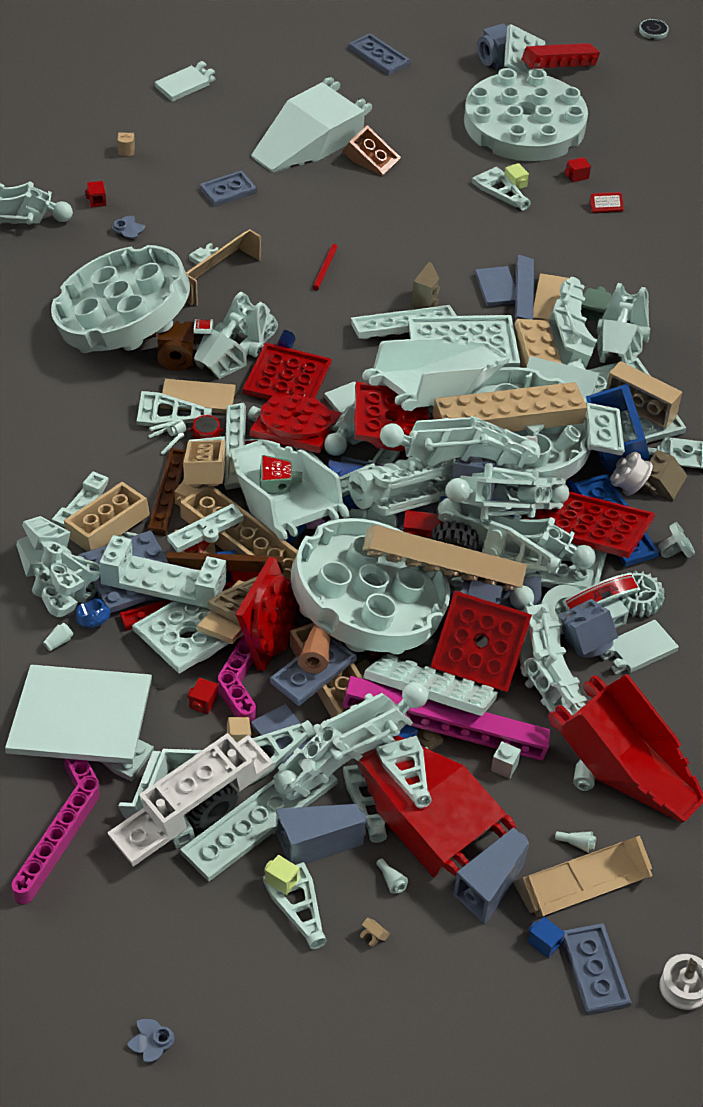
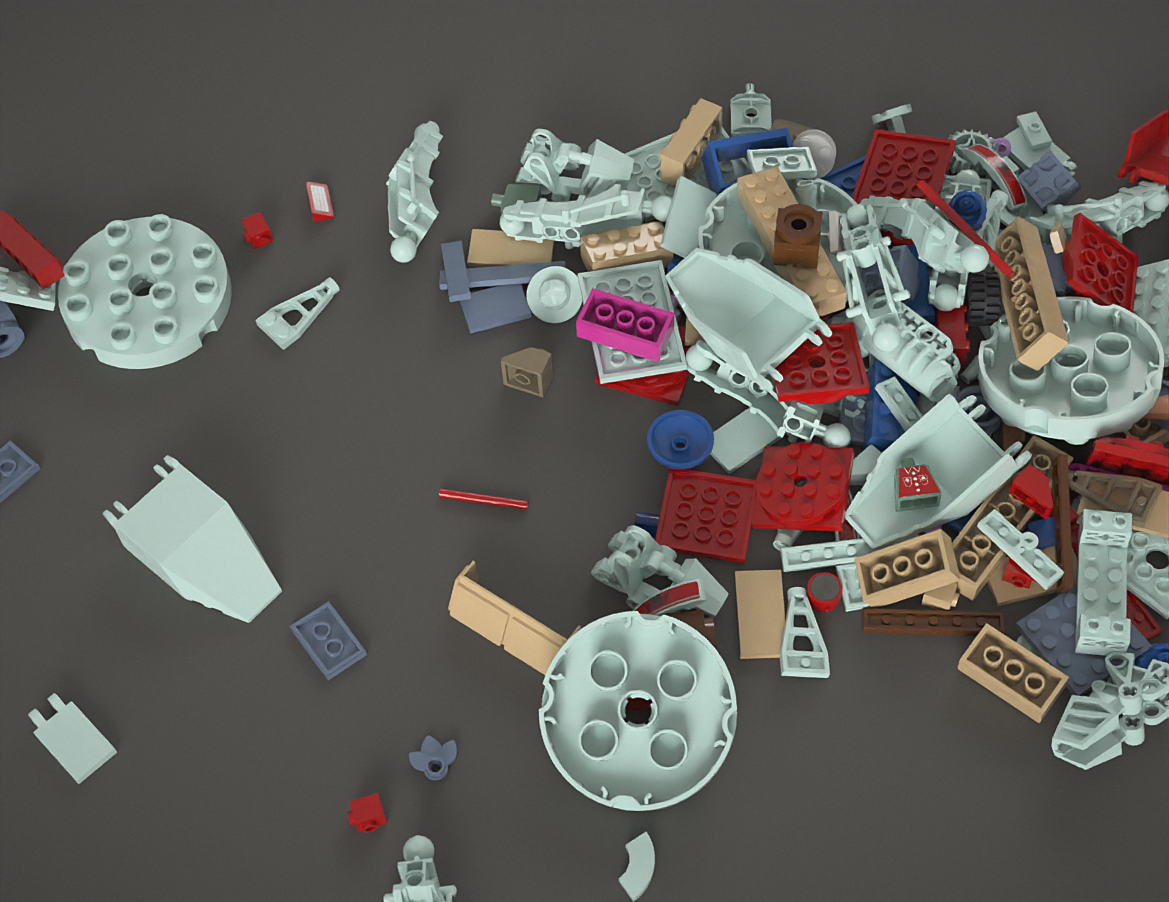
camera: 90 degrees left, 10 degrees up
light aqua slope [52,472,109,527] -> none
tan piece [118,133,135,157] -> none
light aqua plant [148,419,186,455] -> none
light aqua plate [189,243,219,265] -> none
nougat slope [342,125,401,176] -> none
light aqua plate [351,305,457,339] -> none
yellowish green brick [505,163,529,189] -> none
none -> light aqua piece [386,121,443,263]
none -> sand blue tile [441,240,471,302]
none -> light aqua hat [527,266,583,323]
none -> dark pink brick [576,288,674,362]
none -> light aqua tile [619,832,655,901]
none -> blue dish [647,410,714,469]
none -> reddish brown piece [773,204,823,269]
none -> red tile [916,180,1015,280]
none -> blue hair [948,190,987,232]
none -> lavender plate [988,137,1011,158]
none -> red slope [1009,464,1053,520]
none -> light aqua plate [1016,112,1052,150]
none -> tan tile [1049,222,1067,254]

